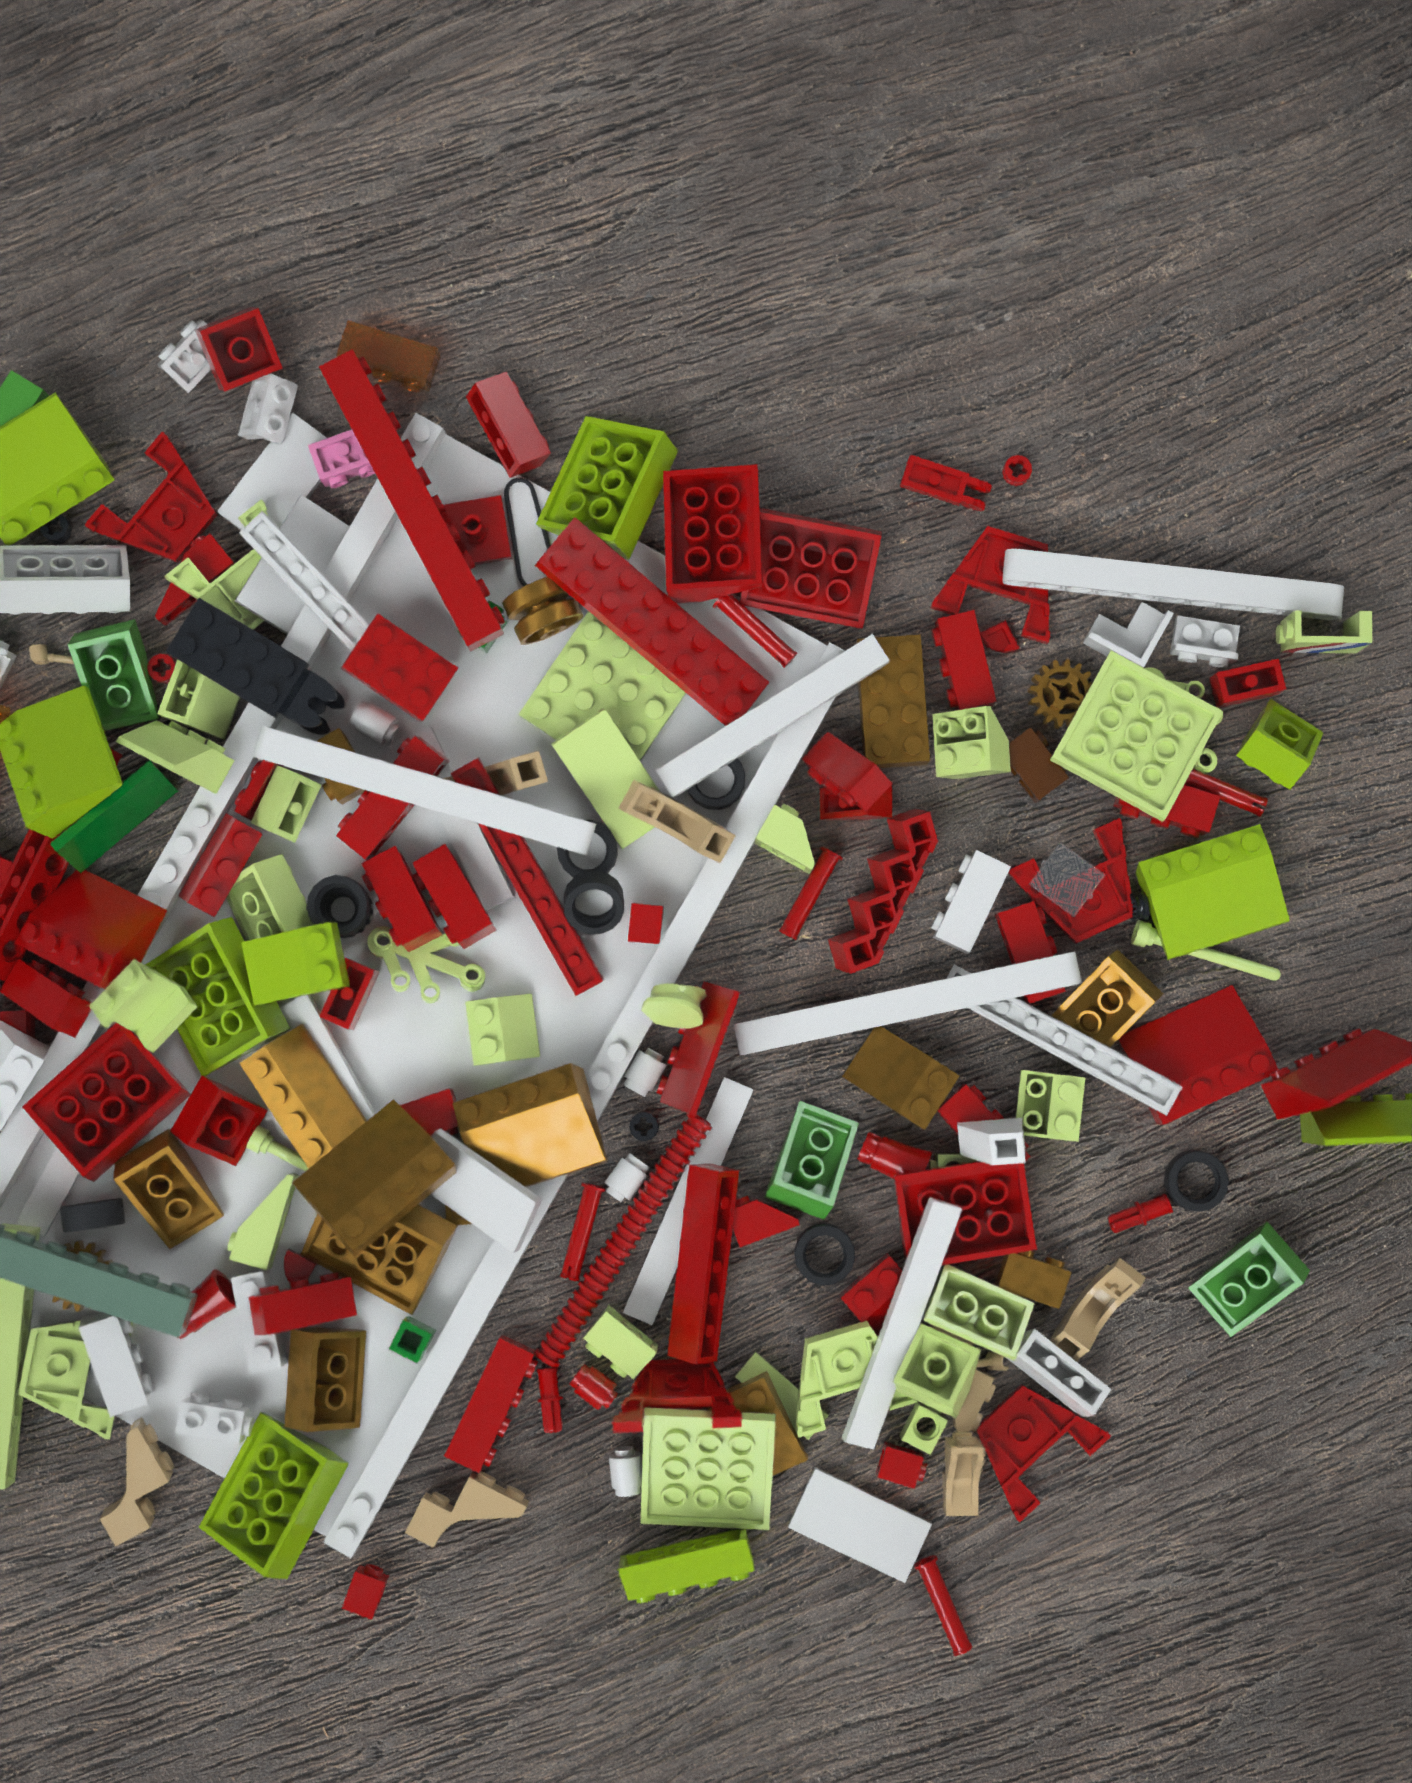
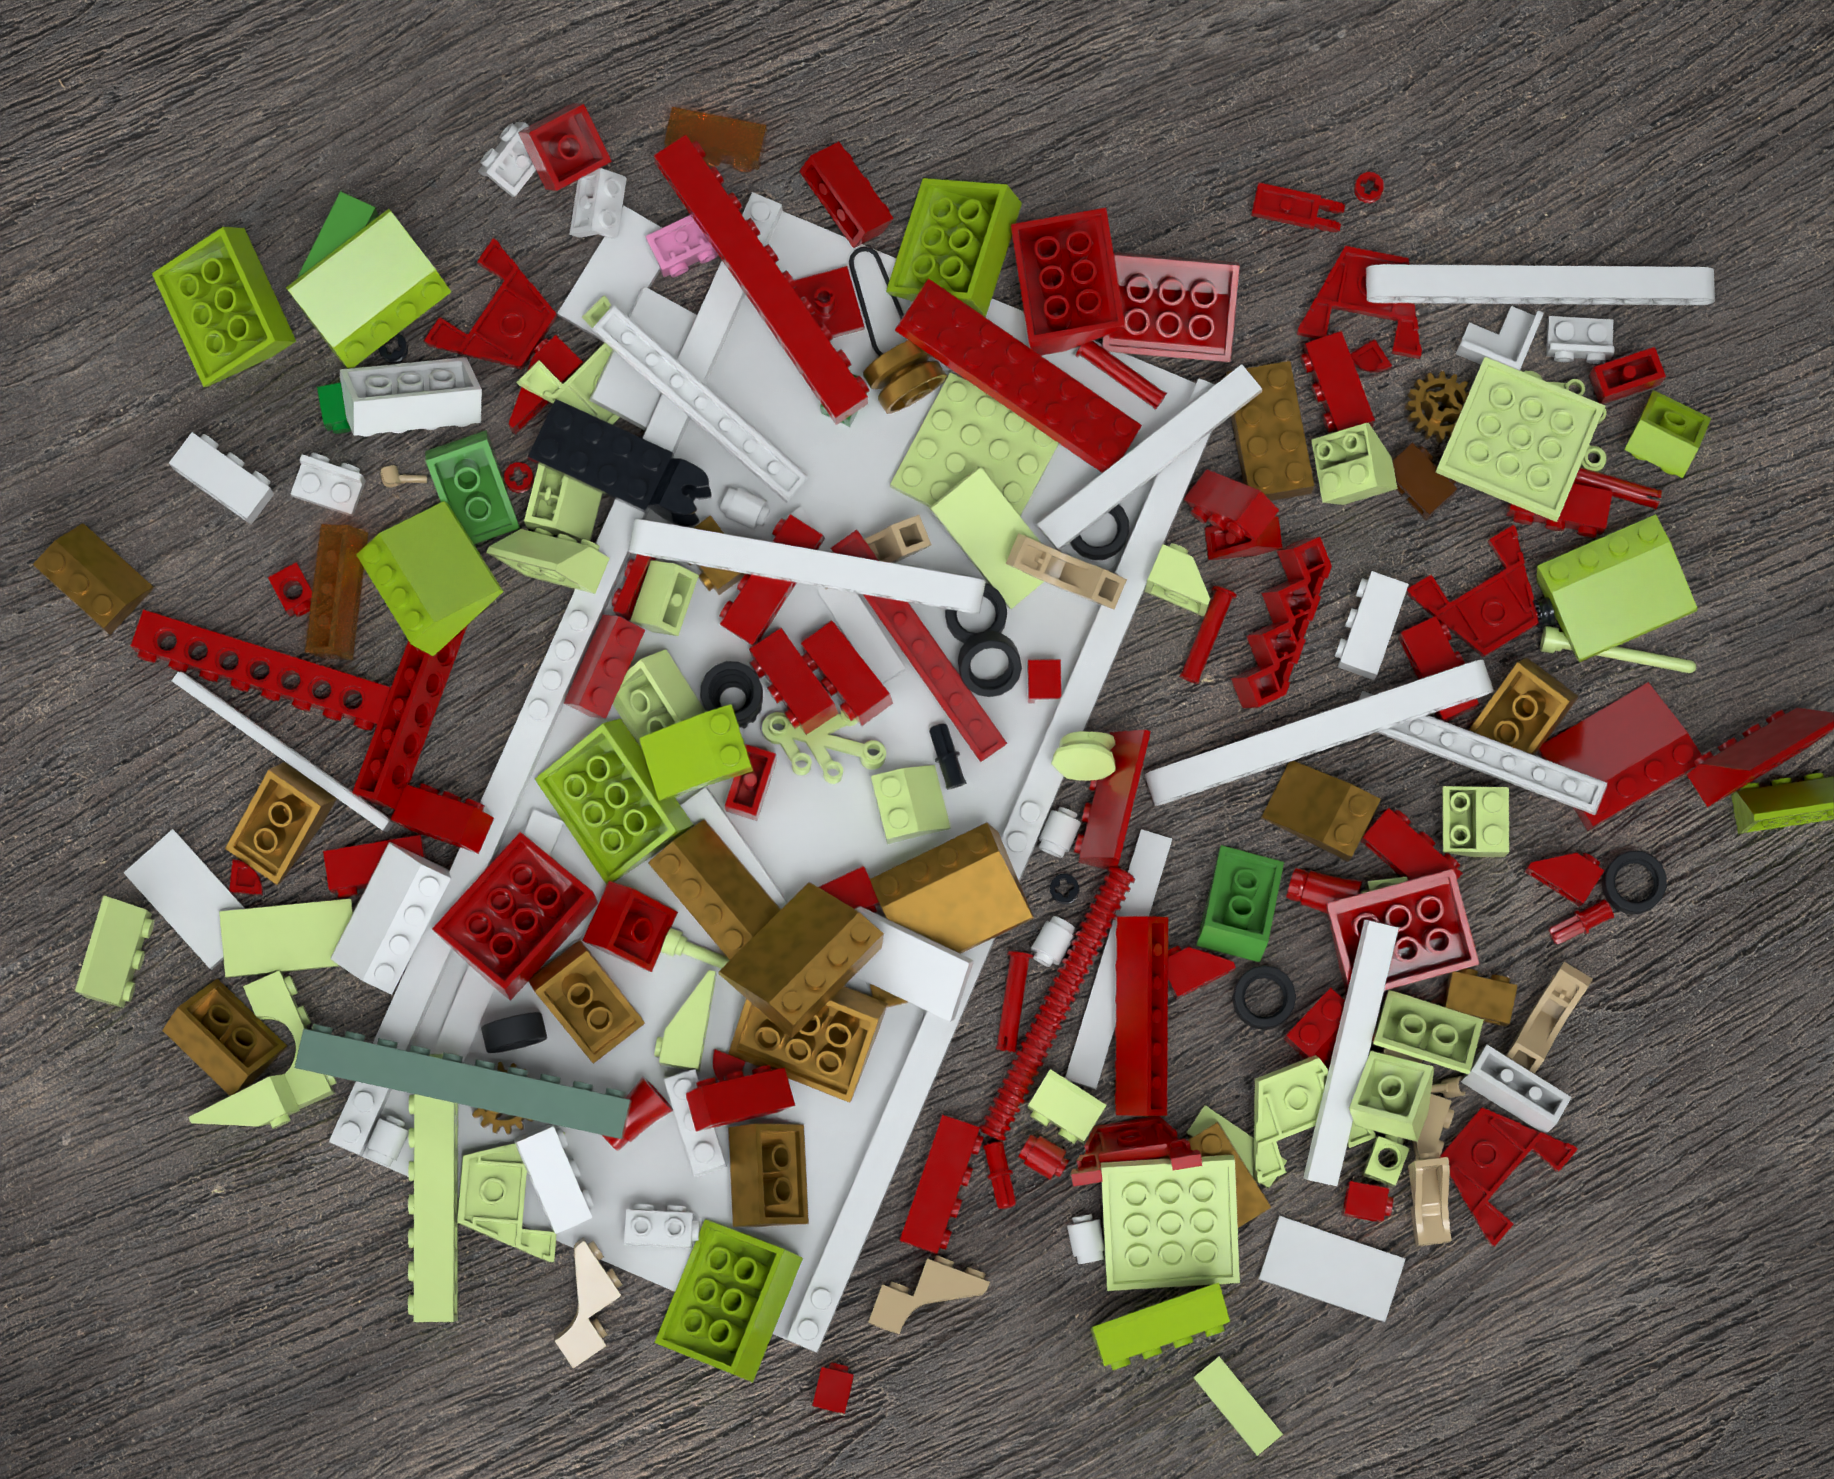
camera: 10 degrees left, 5 degrees down
red slope [15,870,168,989] -> none
green tile [50,761,178,873] -> none
yellowish green panel [90,959,197,1053] -> none
red brick [340,613,458,722] -> none
green brick [389,1316,436,1364] -> none
red pin [913,1555,973,1656] -> none
white slope [957,1118,1025,1165] -> none
clear piece [1029,842,1105,917] -> none
bright green slope [1188,1221,1310,1337] -> none
yellowish green panel [1276,610,1372,653] -> none
none -> black axle [929,724,967,790]
none -> yellowish green tile [1193,1357,1283,1456]
none -> red slope [1524,853,1605,907]

